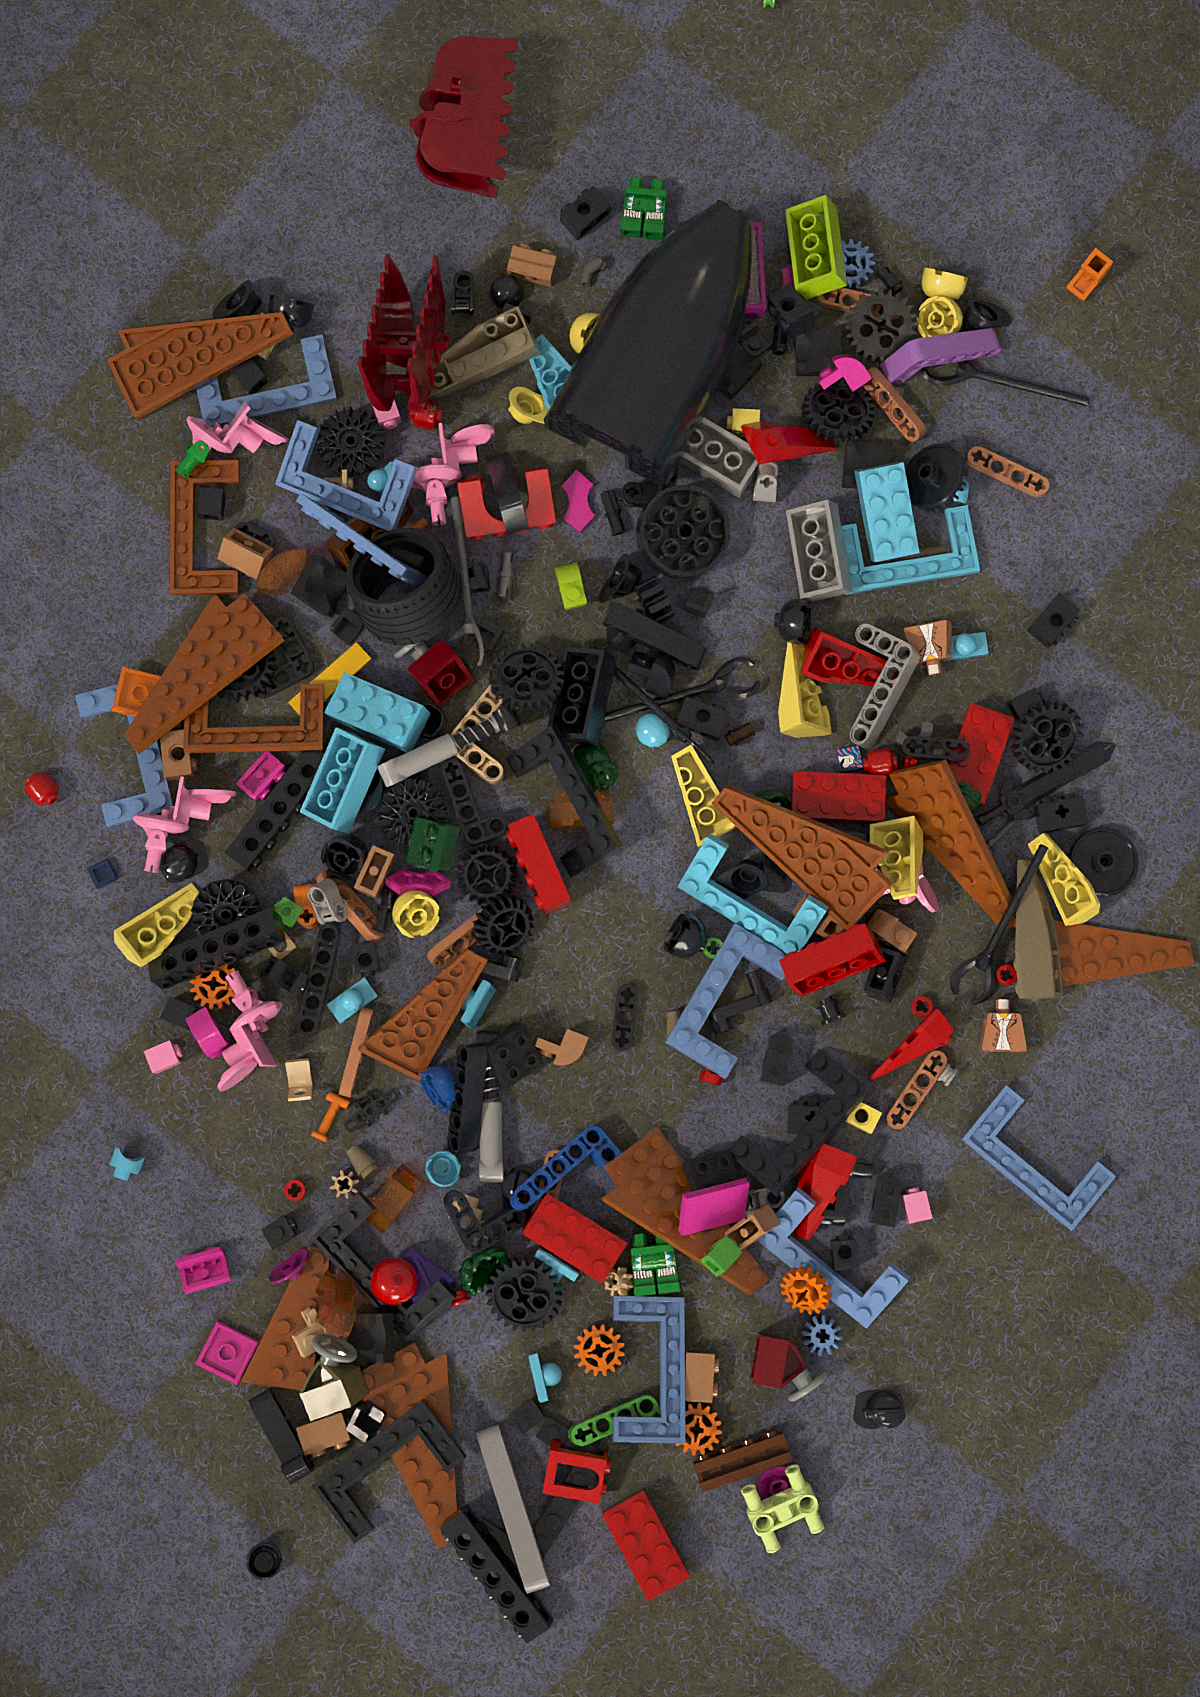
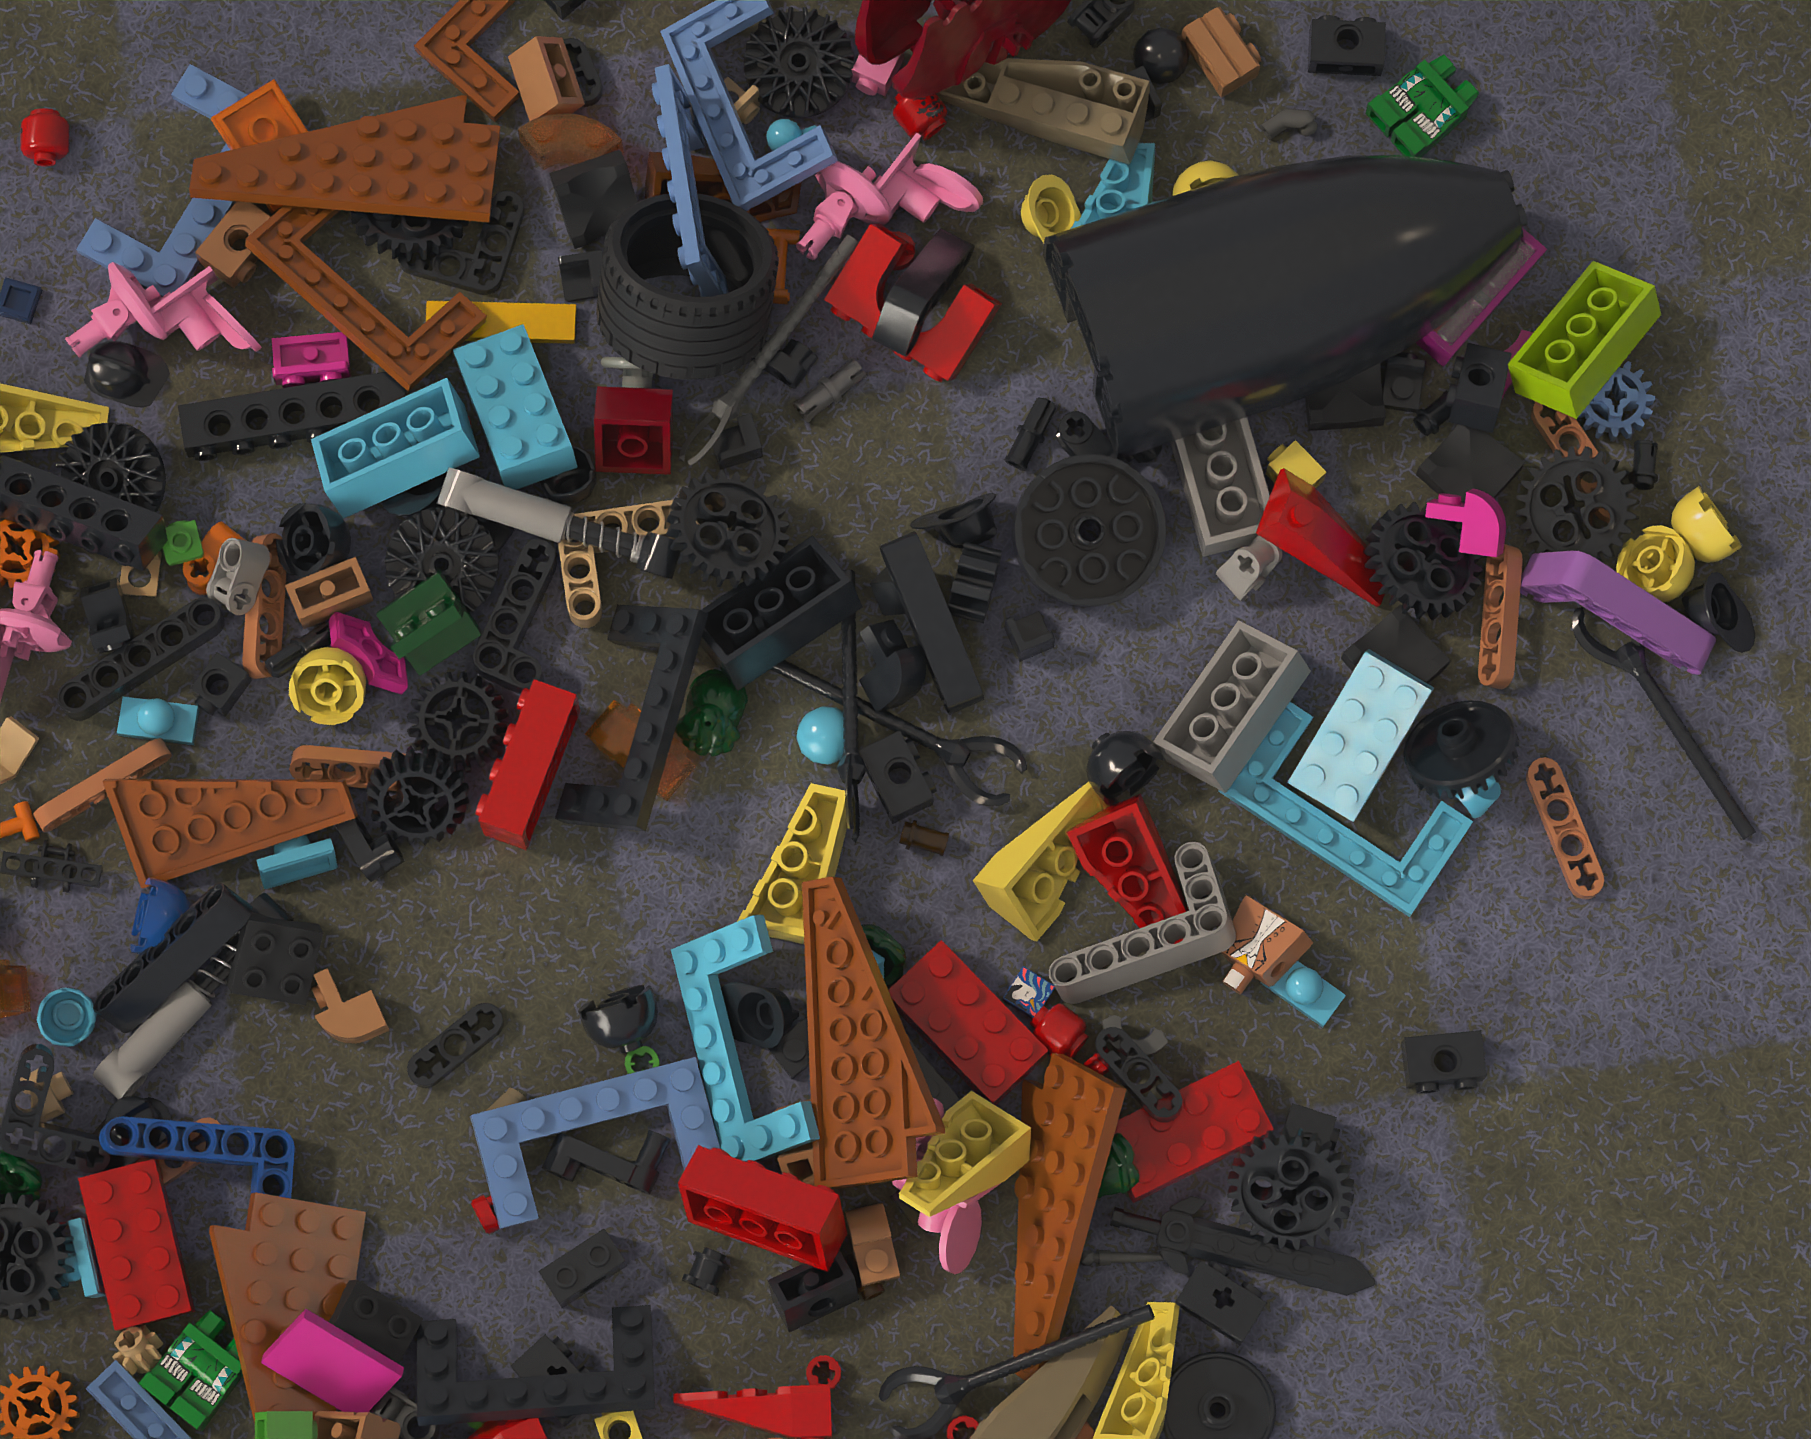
camera: 40 degrees right, 5 degrees down
lime brick [555,562,587,610] -> none
dark pink tile [561,470,595,533] -> none

